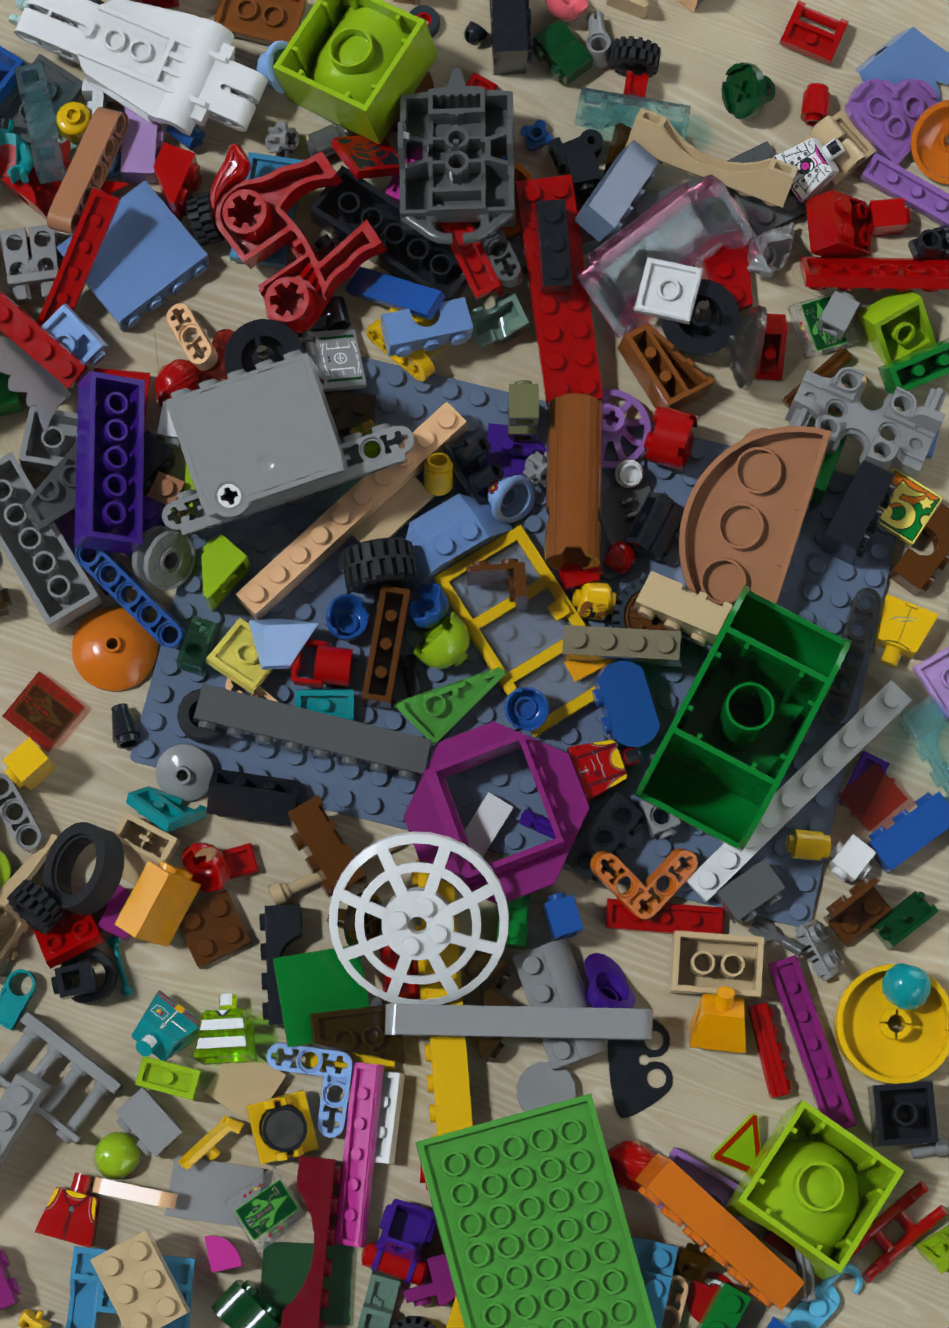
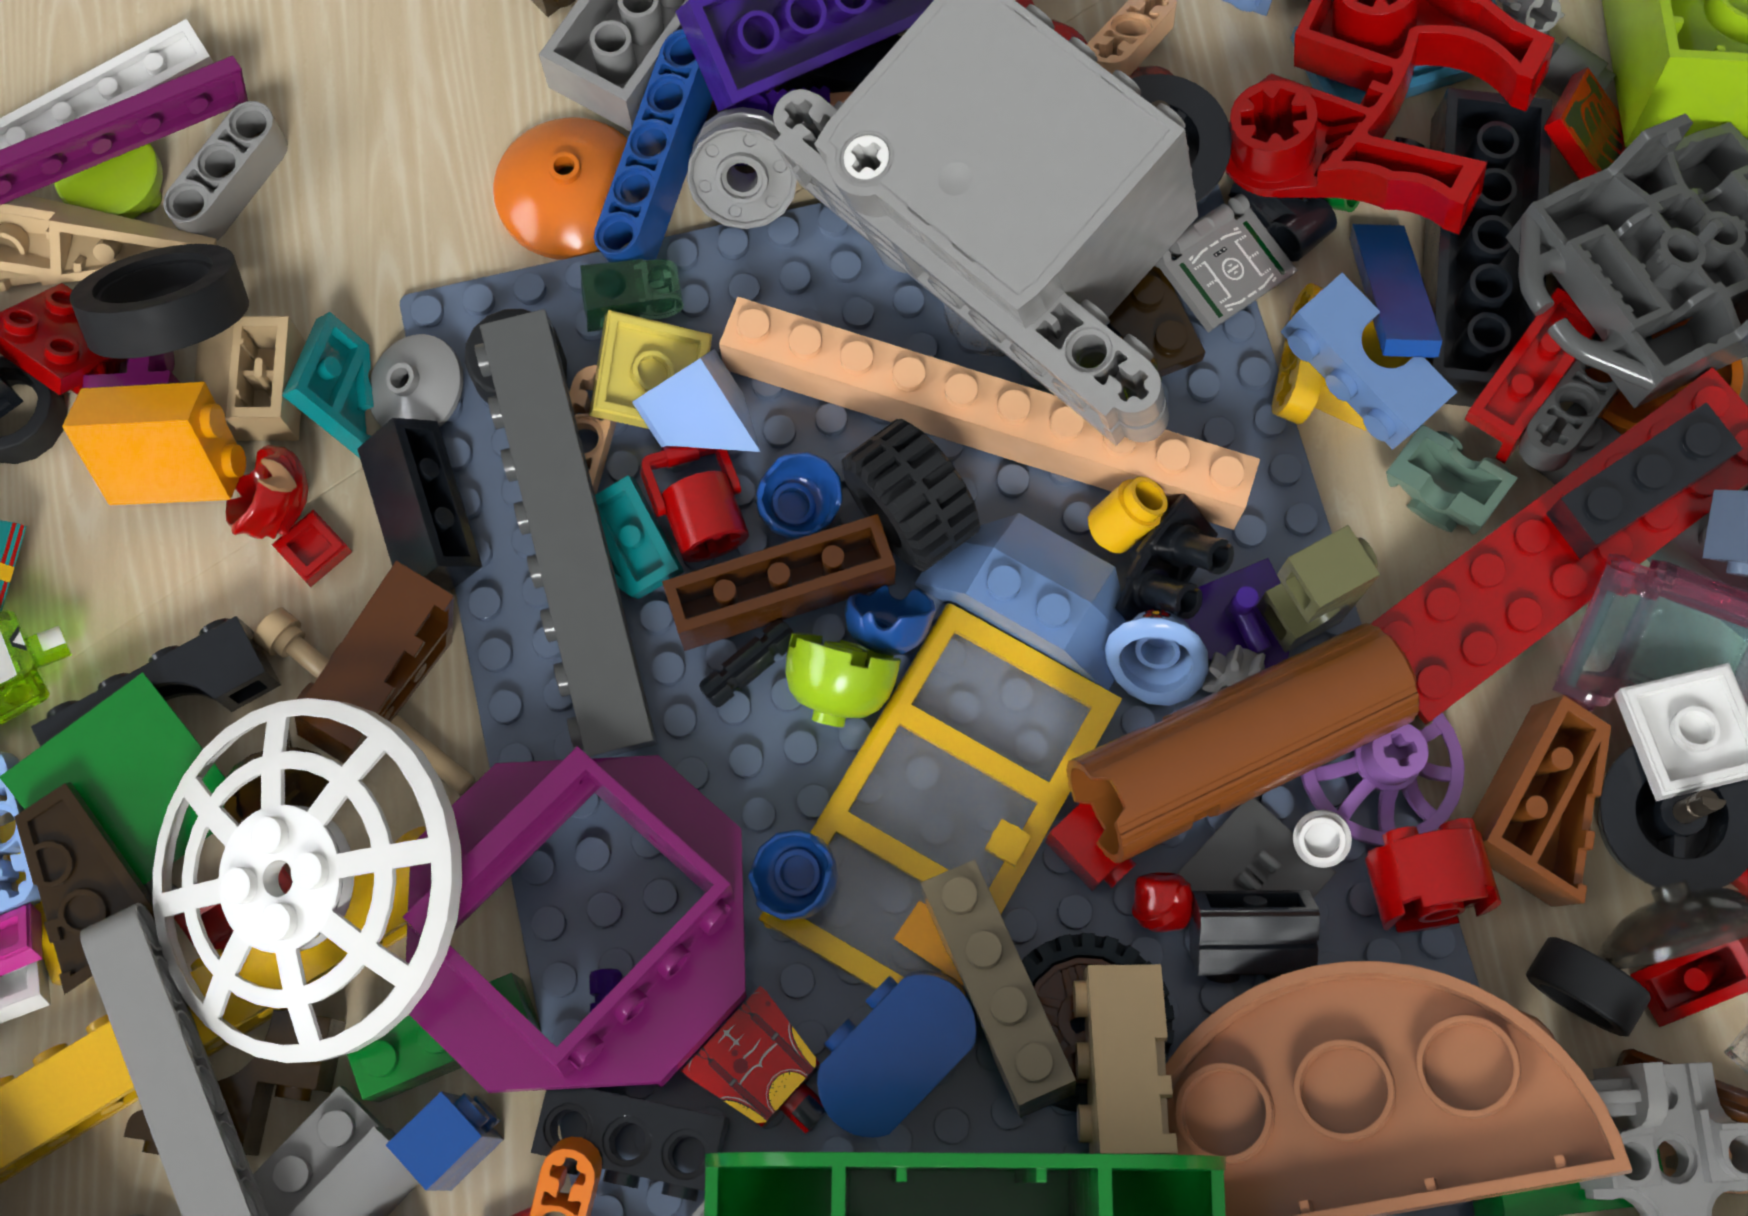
camera: 65 degrees right, 5 degrees down
clear red tile [2,671,85,753] -> none
yellow brick [2,737,57,791] -> none
black tyre [7,879,63,934] -> none
teal hinge [108,936,133,996] -> none
black cone [111,703,141,749] -> none
reddish brown plate [179,889,252,968] -> none
lime slope [201,534,252,611] -> none
tan tile [352,476,434,543] -> none
bright green wing [394,667,506,745] -> none
white tile [465,792,514,858] -> none
reddish brown bracket [466,558,528,610] -> none
yellow head [572,582,616,620] -> none
none -> black tyre [1526,937,1651,1037]

